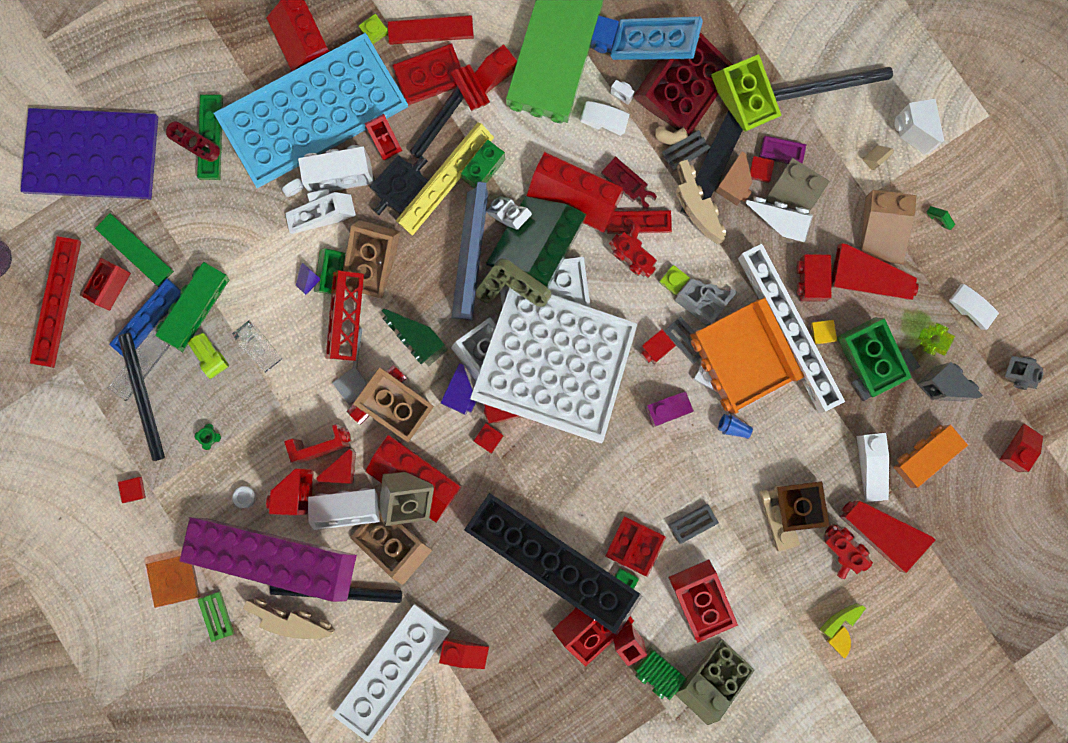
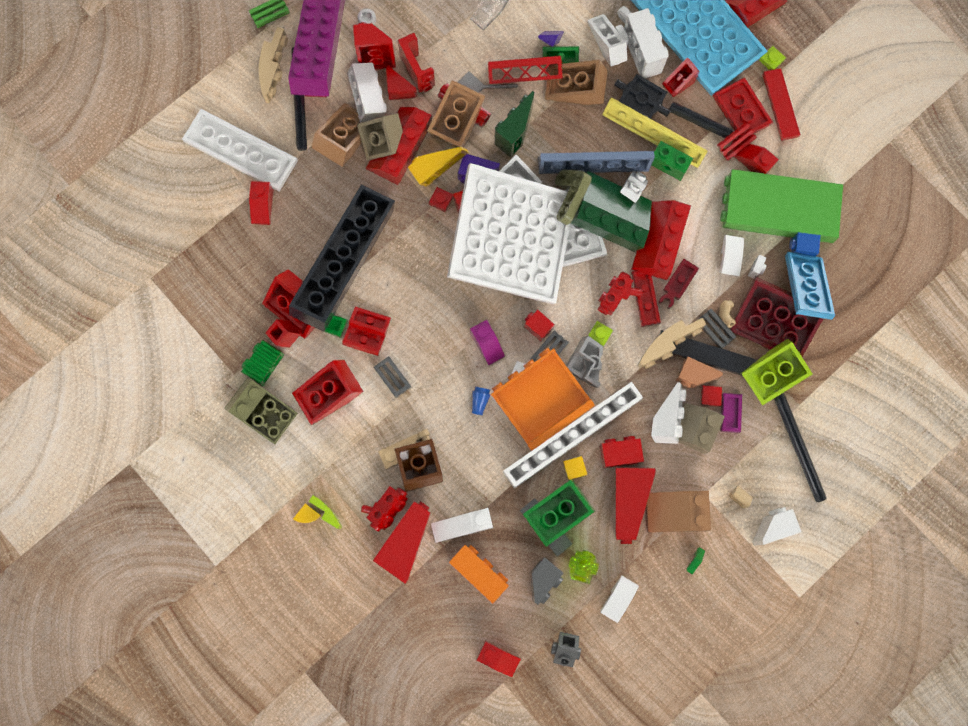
camera: 75 degrees right, 5 degrees down
none -> yellow slope [408,147,469,187]

